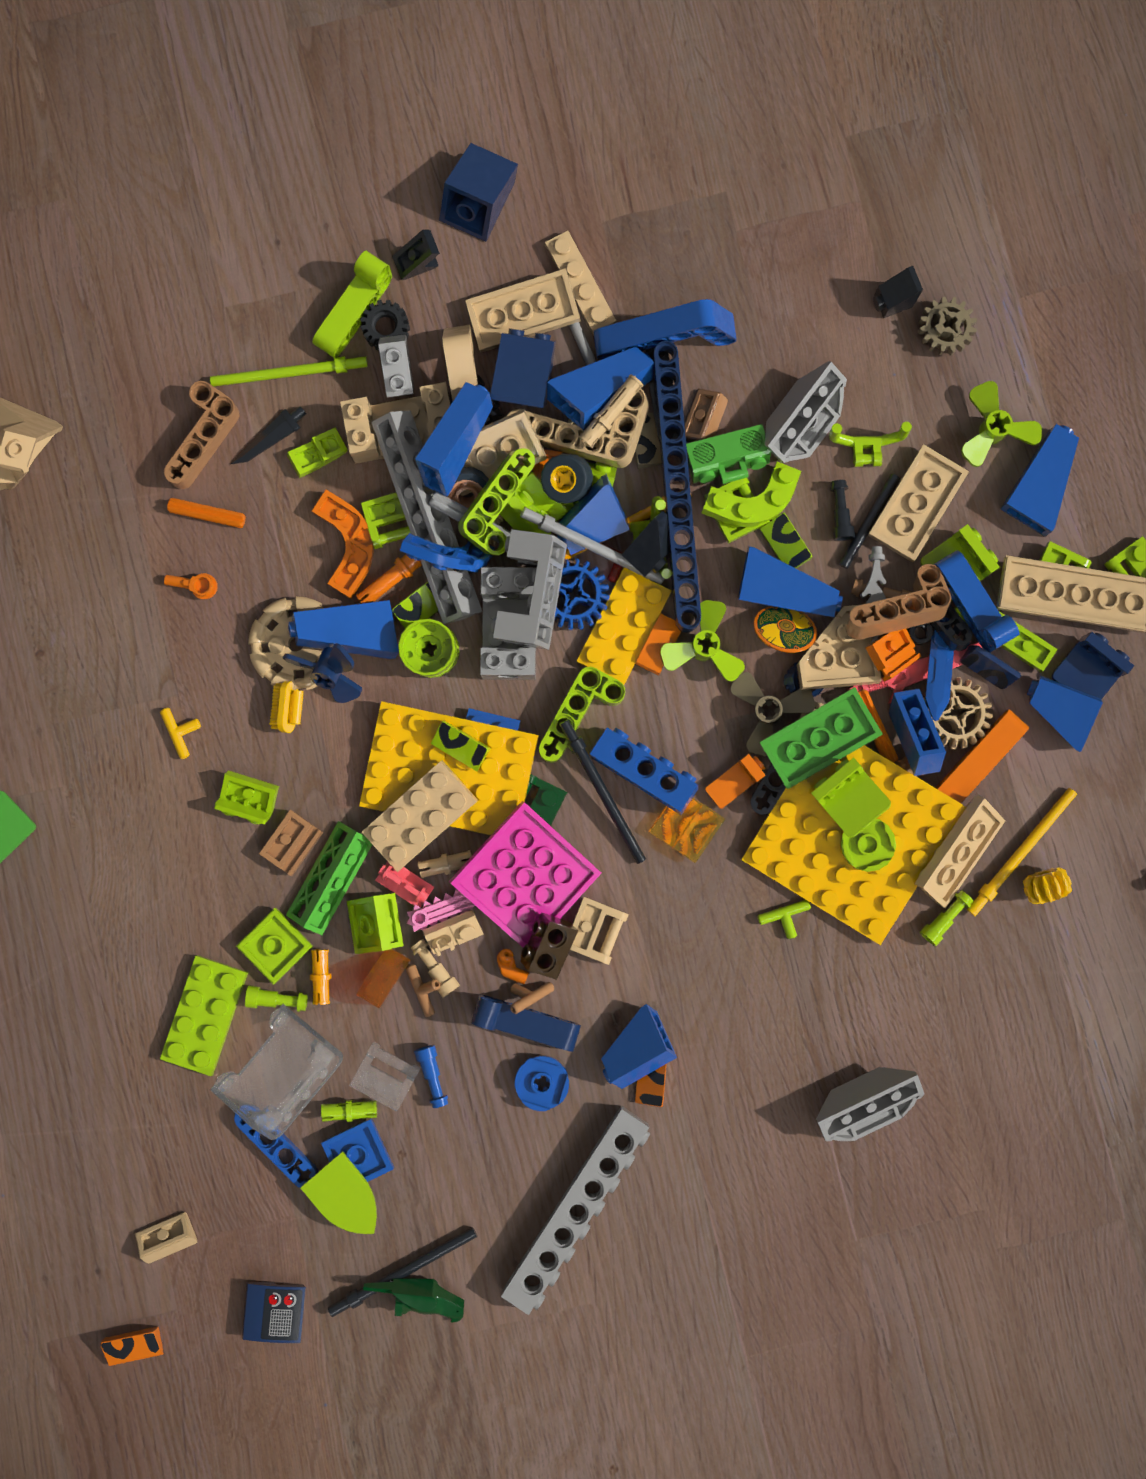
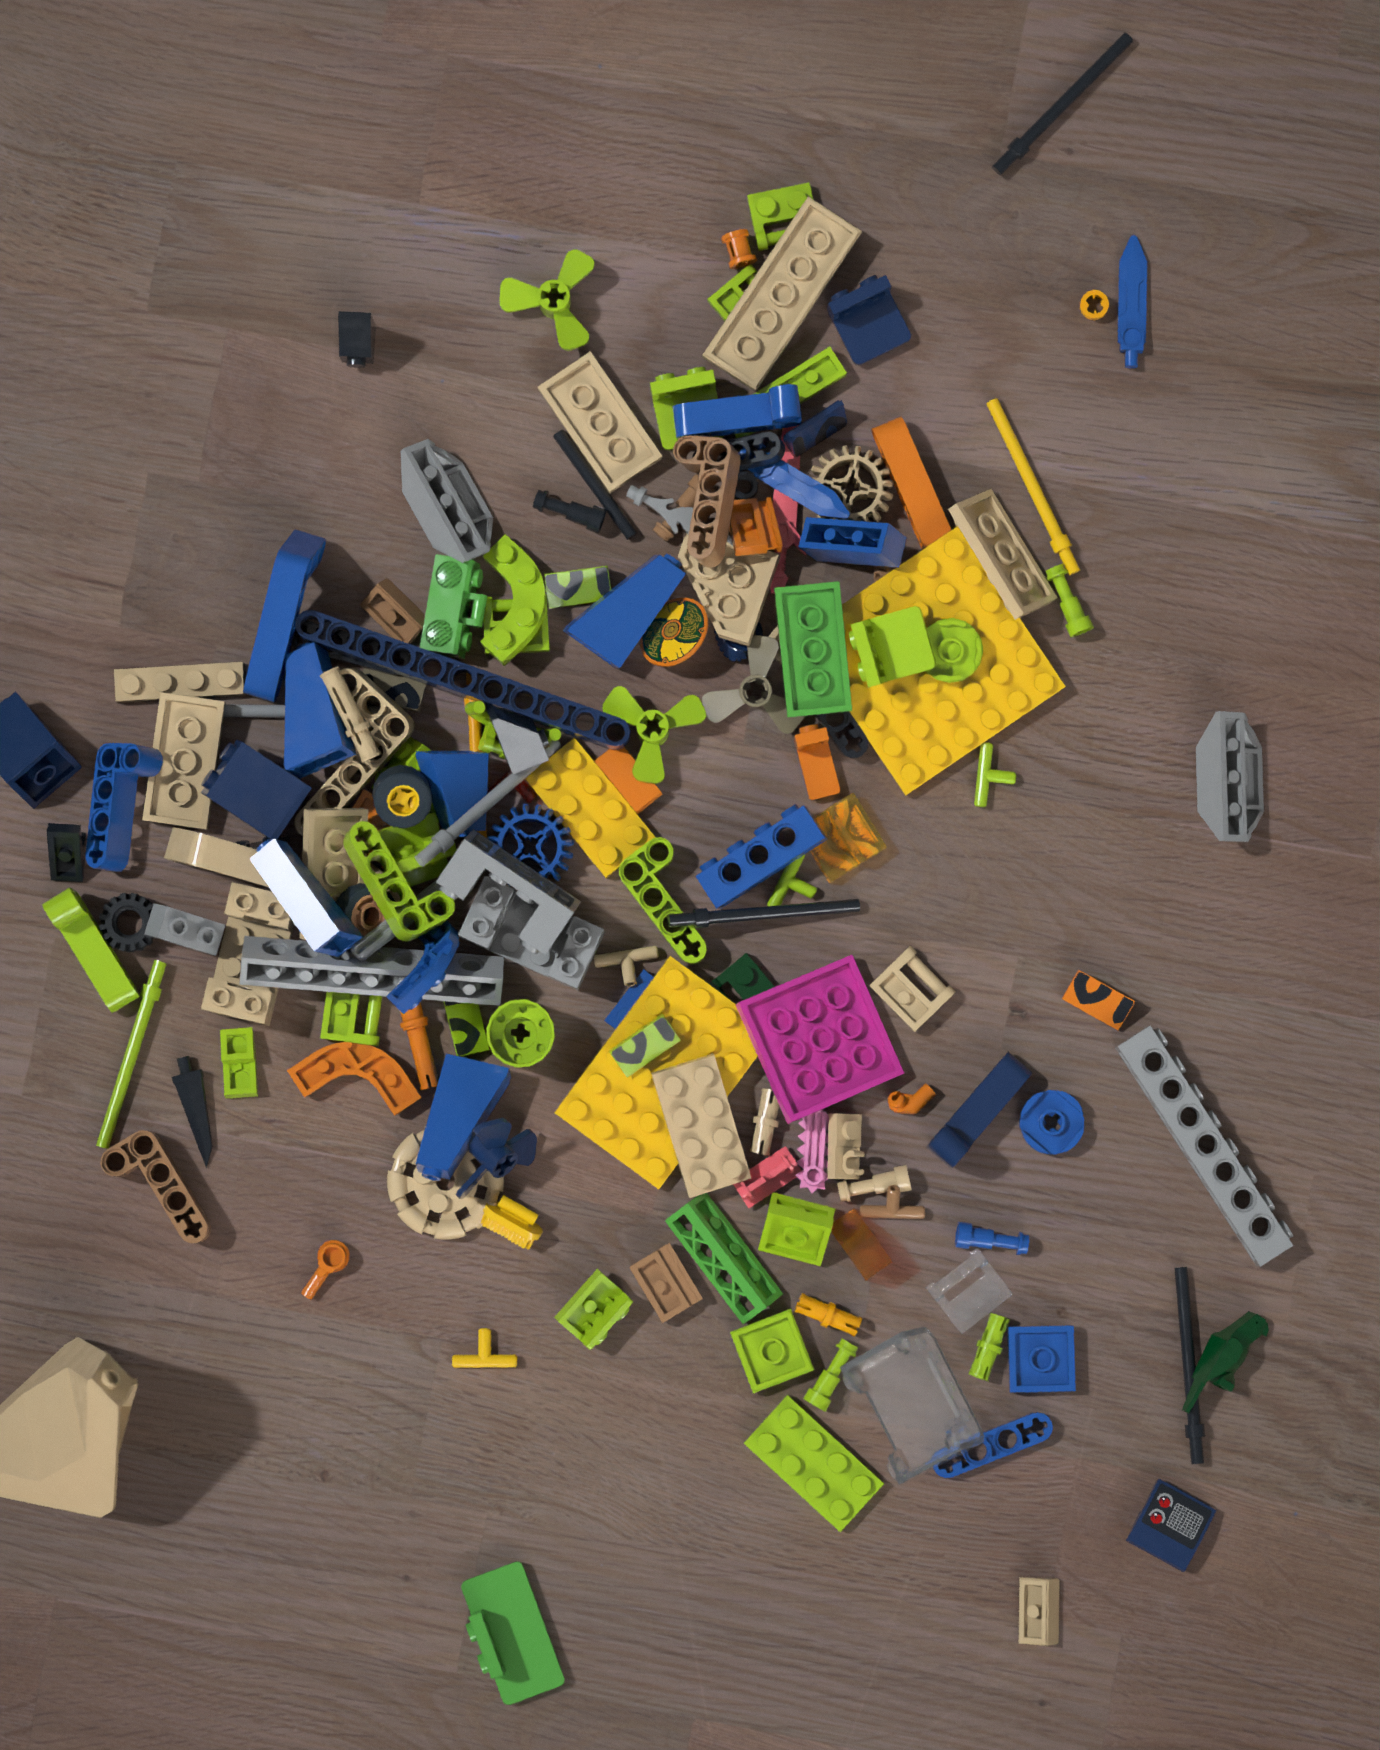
camera: 65 degrees left, 0 degrees up
orange slope [100,1326,164,1366] -> none
orange axle [167,498,246,528] -> none
lime shield [301,1152,377,1234] -> none
medium nougat piece [510,982,554,1014] -> none
dark brown brick [520,912,578,980] -> none
blue slope [601,1004,677,1089] -> none
lime piece [829,422,912,467] -> none
orange axle [858,689,898,763] -> none
dark tan gear [918,297,977,356] -> none
blue slope [1000,424,1079,537] -> none
yellow gear [1023,867,1072,904] -> none
blue slope [1026,676,1103,752] -> none
none -> blue beam [85,743,163,872]
none -> tan piece [594,946,659,987]
none -> orange bush [721,229,757,269]
none -> lime piece [767,855,817,906]

